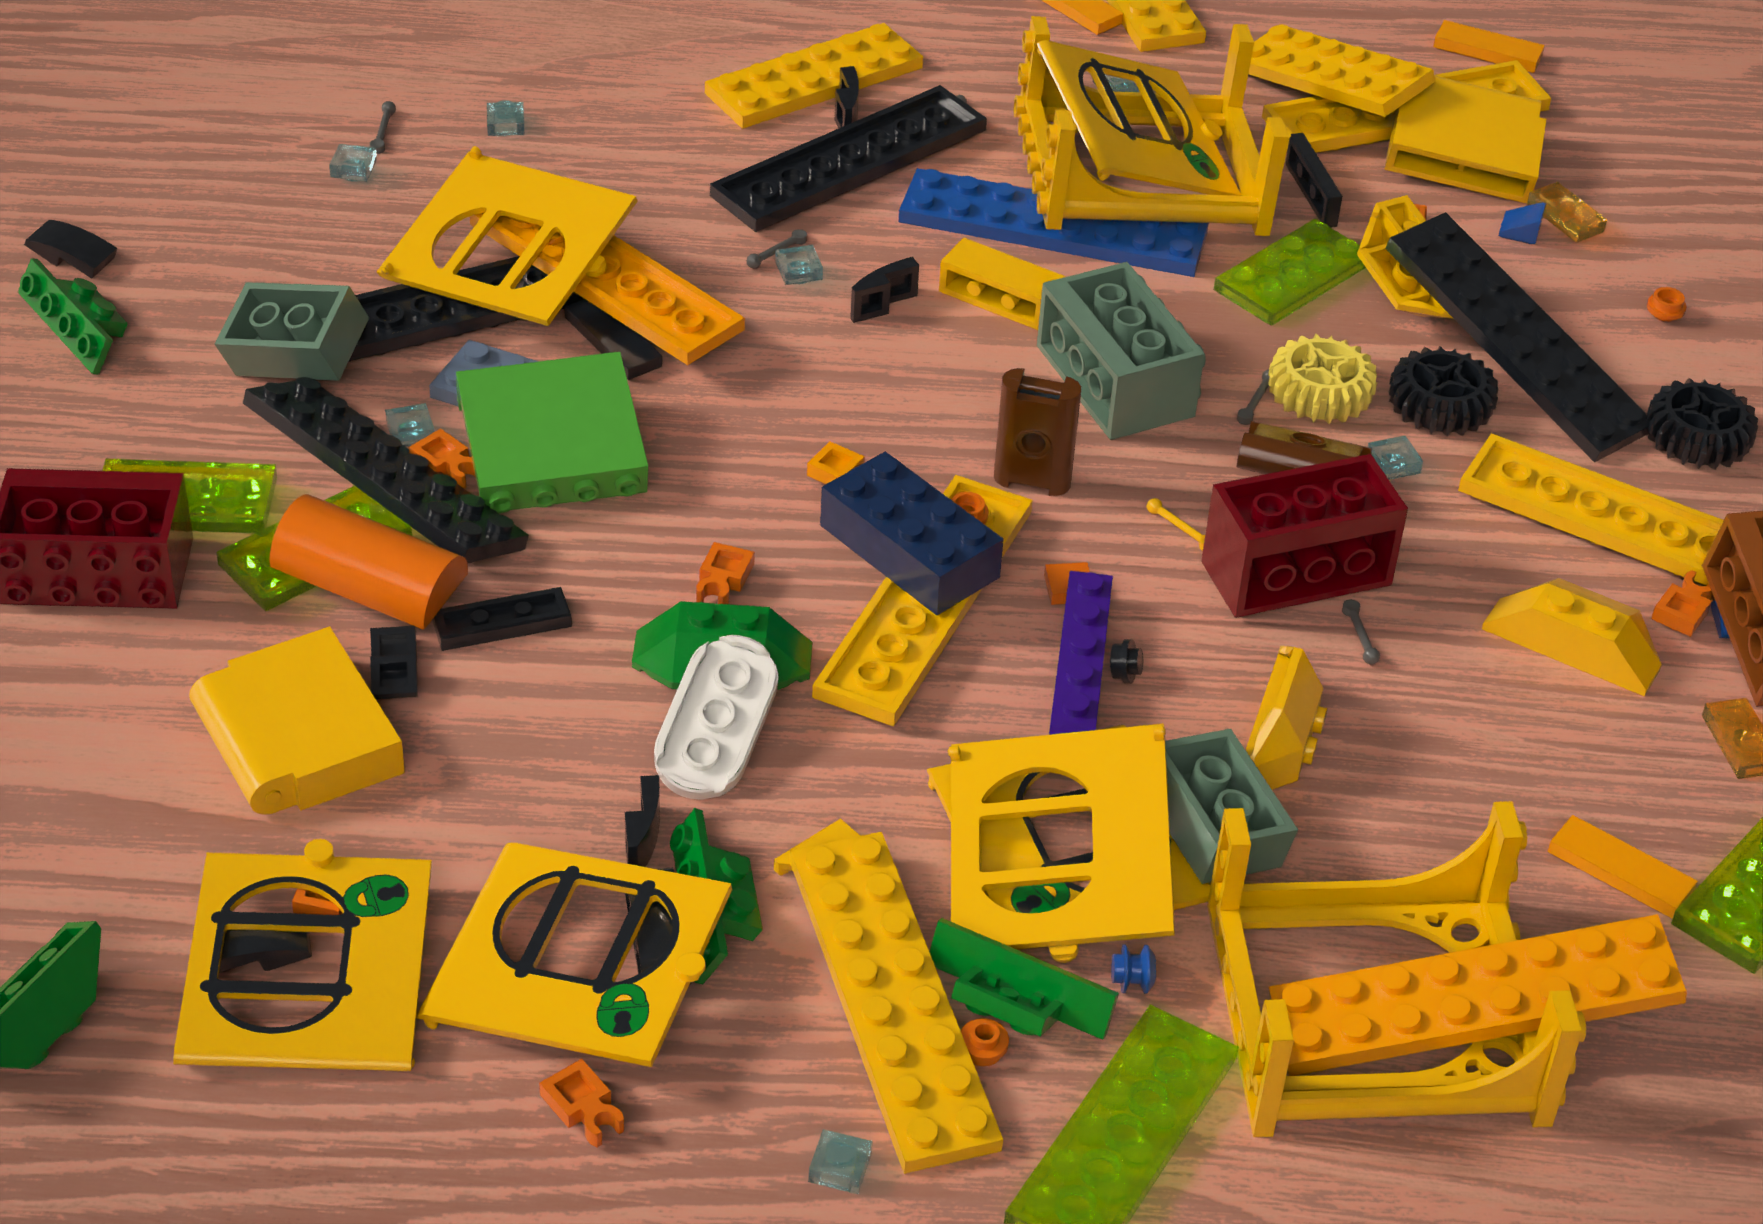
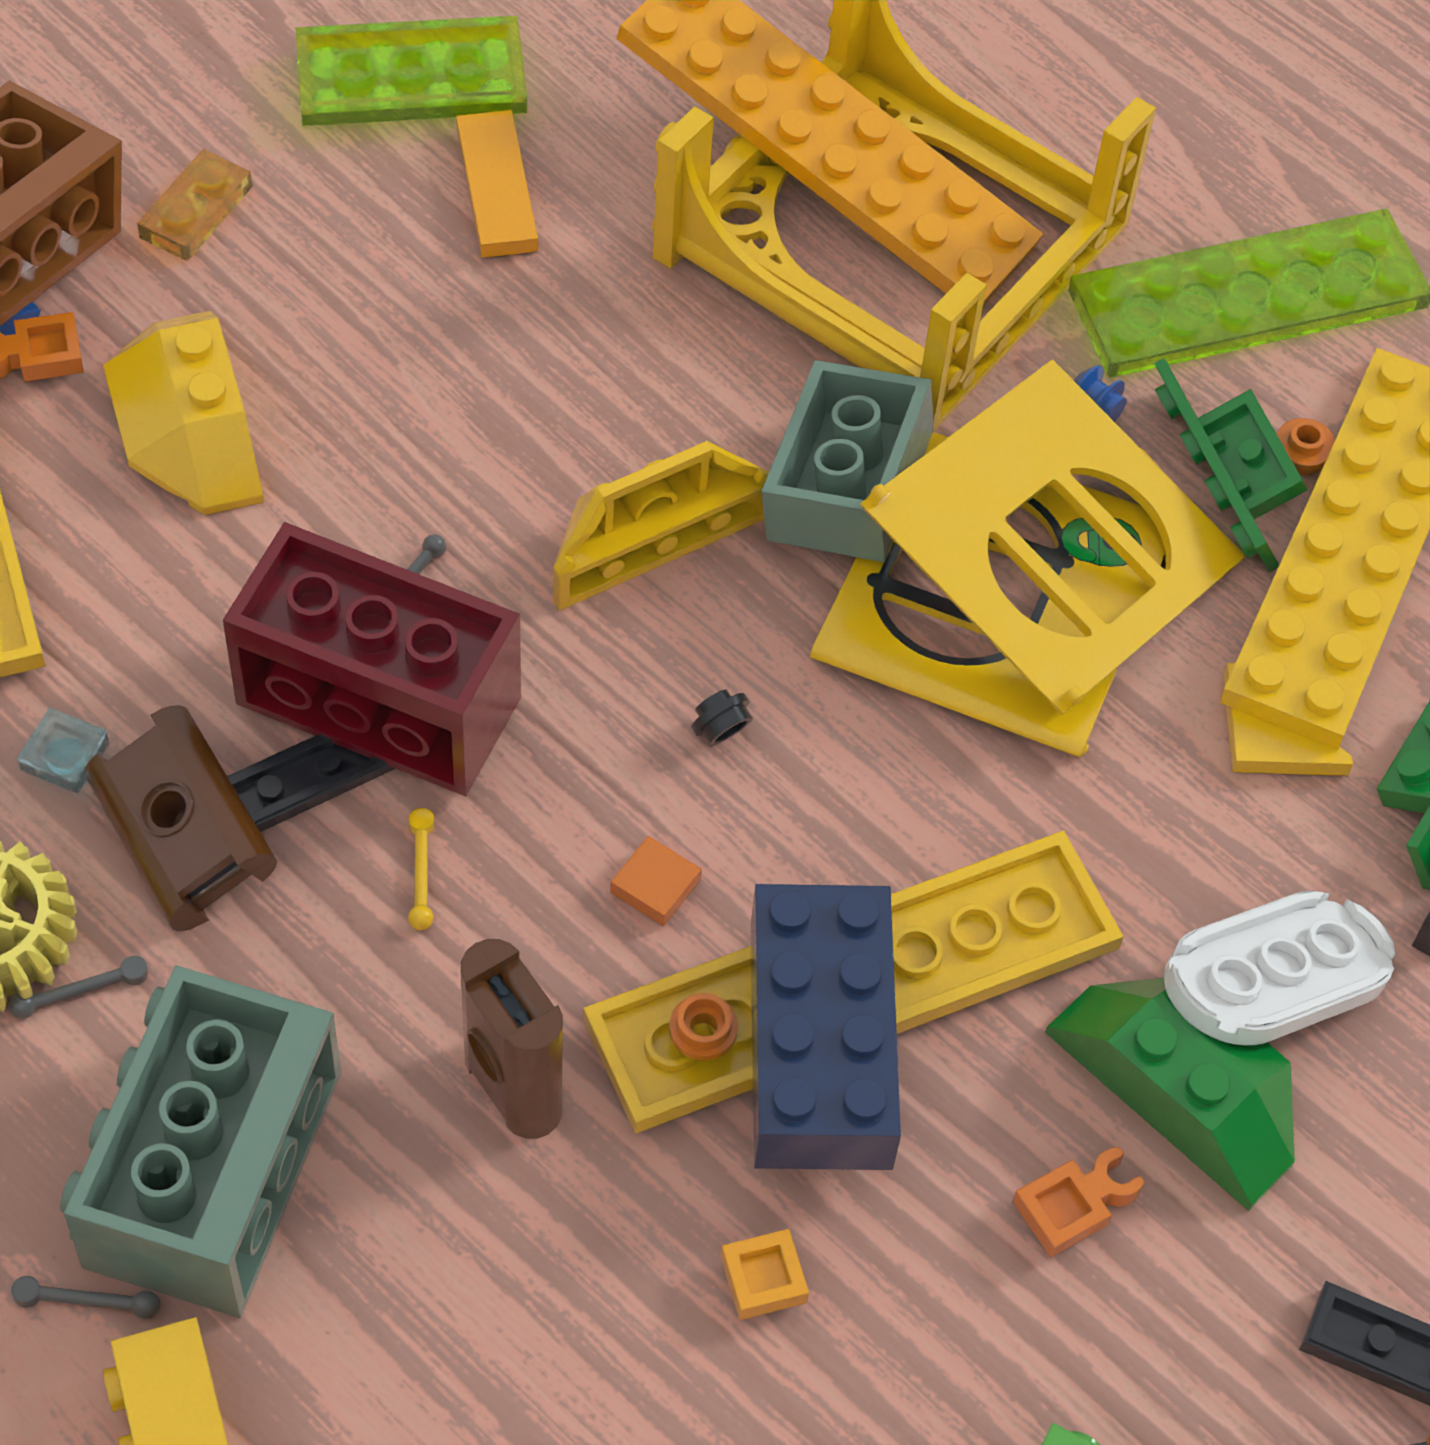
camera: 140 degrees left, 15 degrees up
dark purple plate [1049,571,1113,735] -> none

